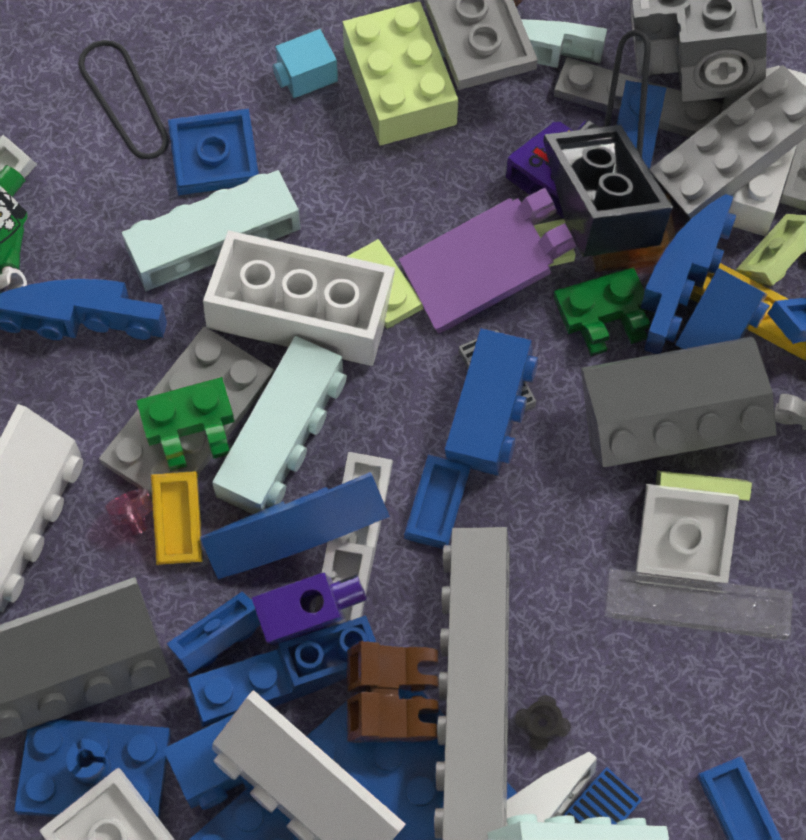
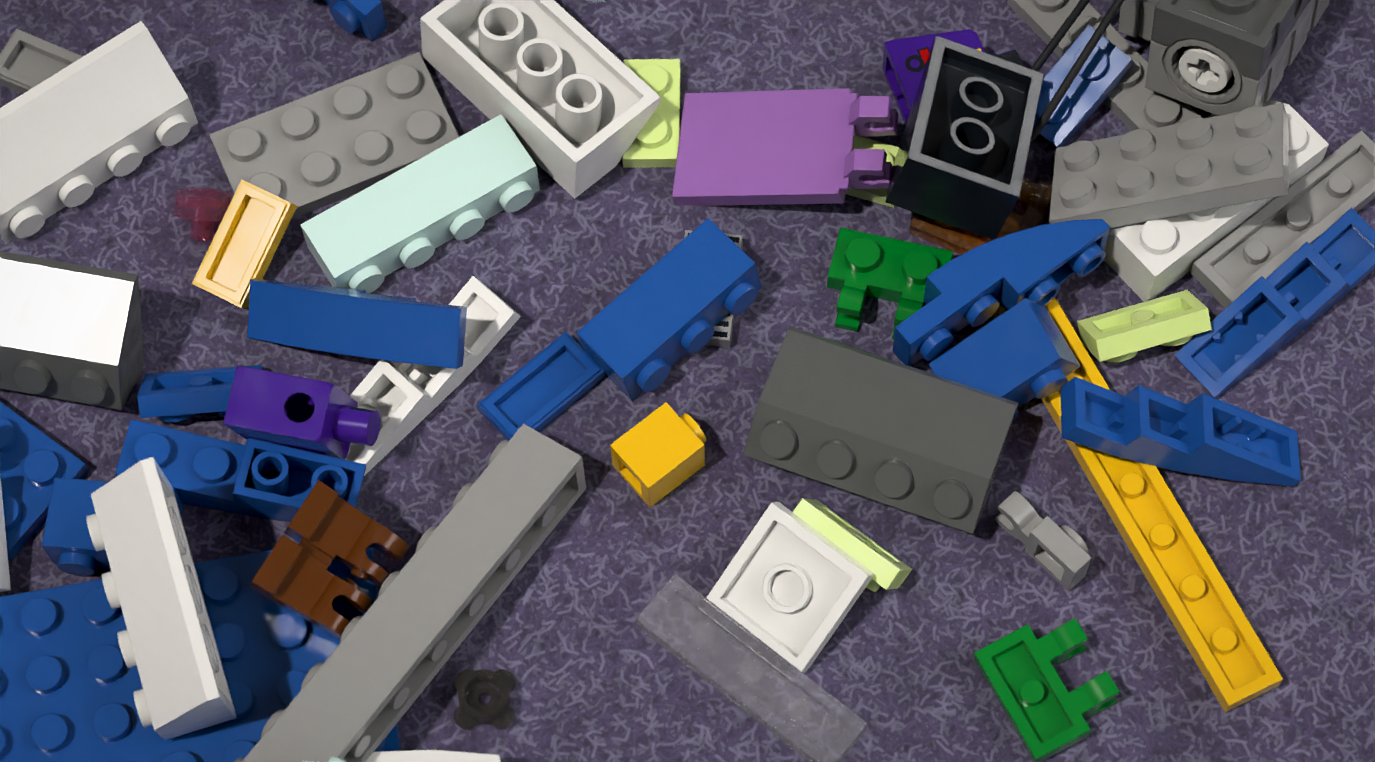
camera: 35 degrees right, 0 degrees up
green plate [136,377,235,471] -> none
none -> yellow brick [610,402,706,508]

